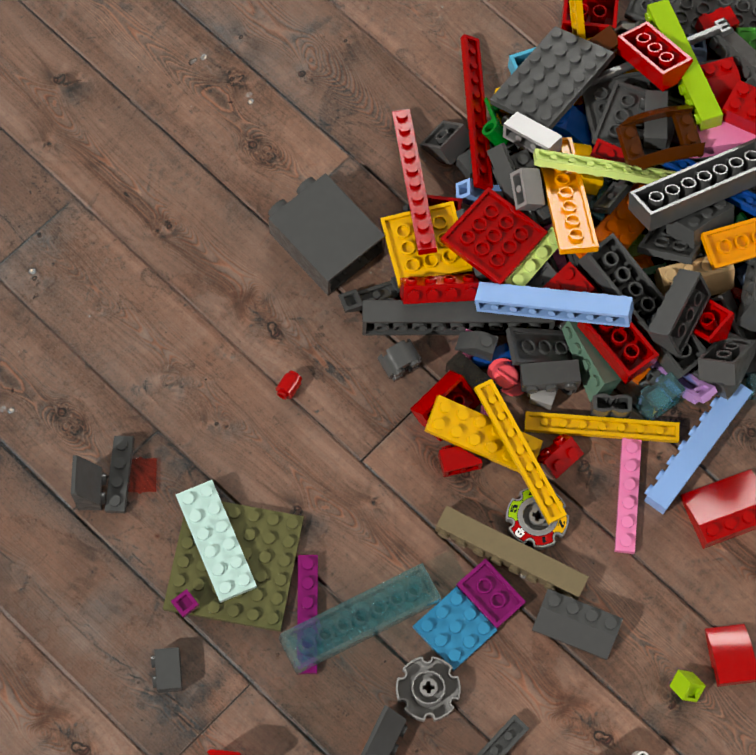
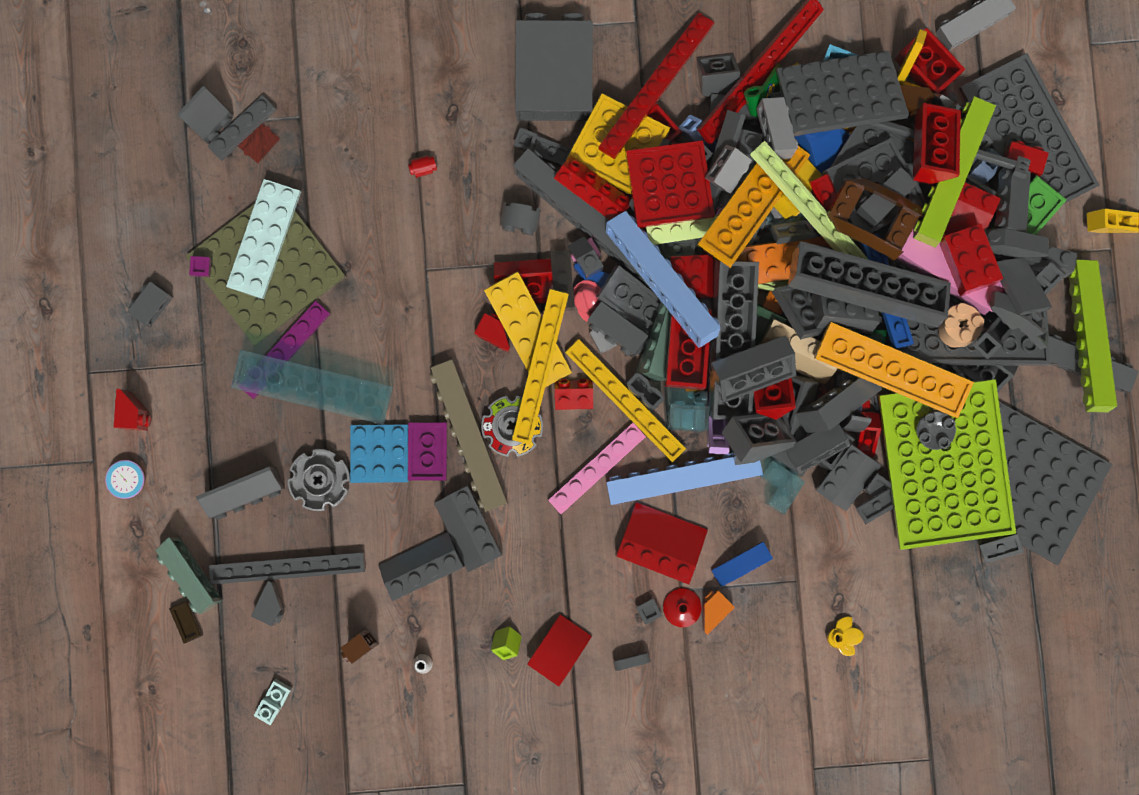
camera: 45 degrees right, 15 degrees up
none -> dark grey slope [378,532,465,601]

